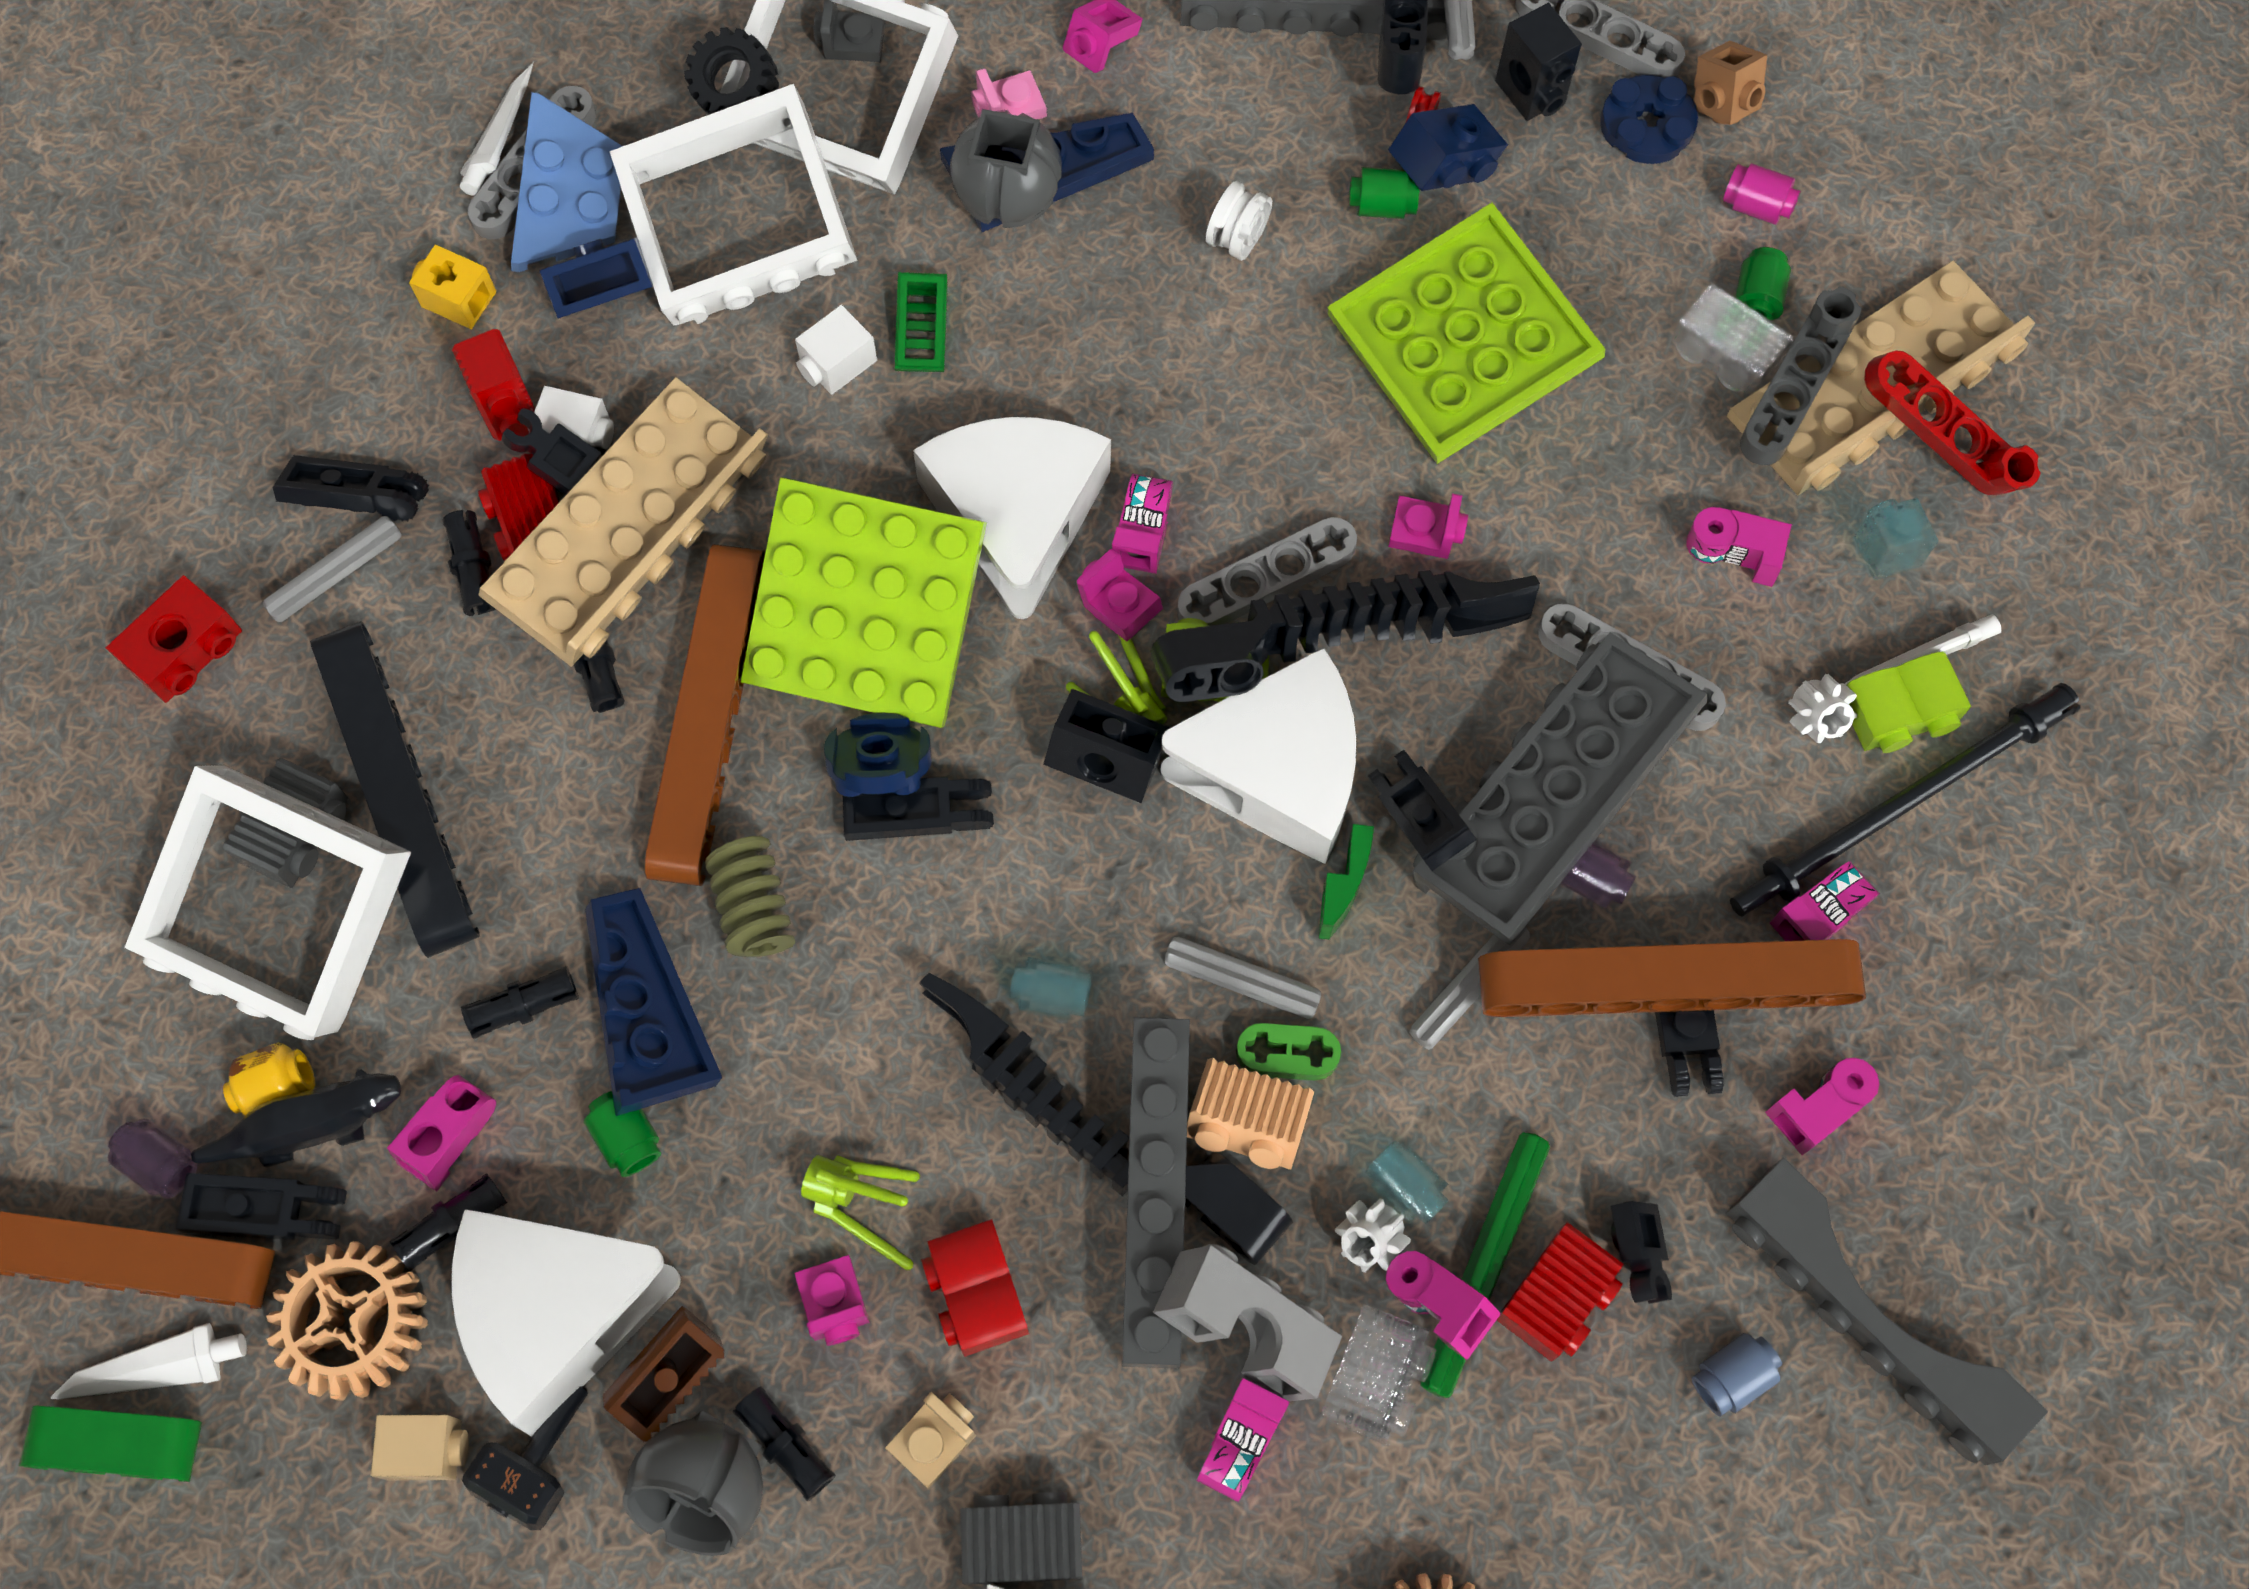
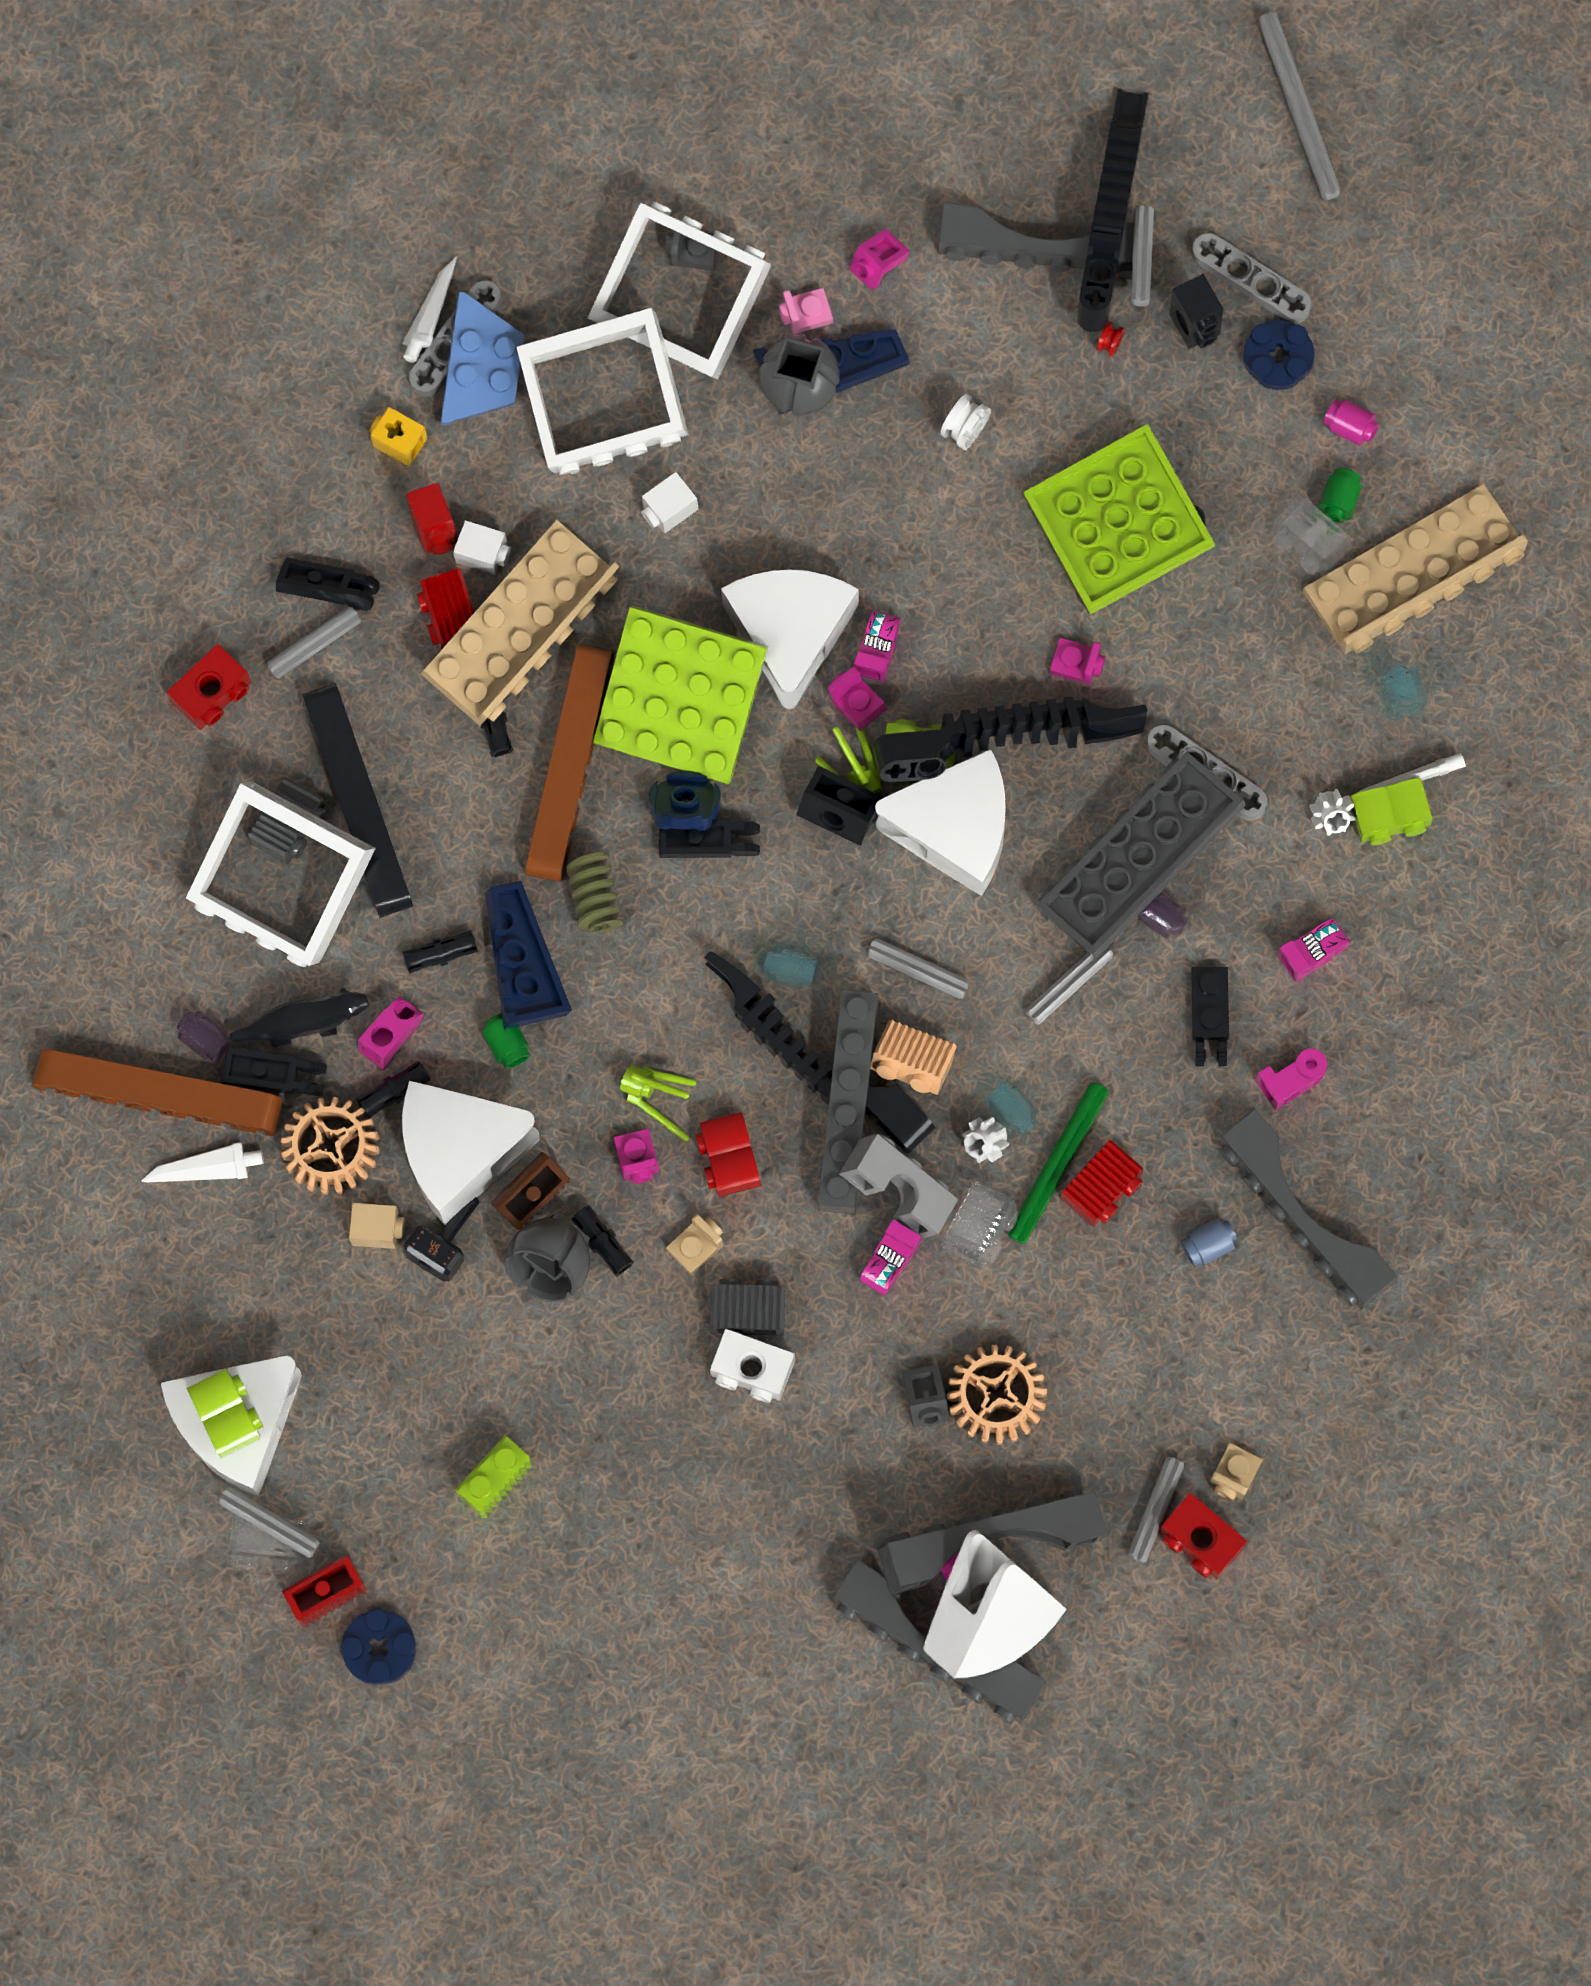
camera: 10 degrees right, 5 degrees up
green beam [18,1406,202,1482] -> none
yellow head [223,1042,315,1116] -> none
black pin [443,510,496,616] -> none
black plate [502,408,601,495] -> none
dark blue brick [539,237,653,319] -> none
black tyre [684,27,779,115] -> none
green slope [895,272,948,372] -> none
light grey beam [1177,517,1357,626] -> none
bright green beam [1236,1023,1341,1081] -> none
green slope [1319,824,1374,940] -> none
green brick [1349,167,1420,219] -> none
black hinge [1368,750,1477,871] -> none
dark pink leg [1386,1251,1501,1360] -> none
dark blue brick [1388,104,1508,191] -> none
dark orange beam [1478,939,1866,1017] -> none
black plate [1611,1201,1672,1304] -> none
dark pink leg [1686,507,1792,587] -> none
medium nougat brick [1694,40,1767,125] -> none
black bar [1730,683,2081,917] -> none
dark grey beam [1740,287,1862,465] -> none
red beam [1864,350,2041,496] -> none

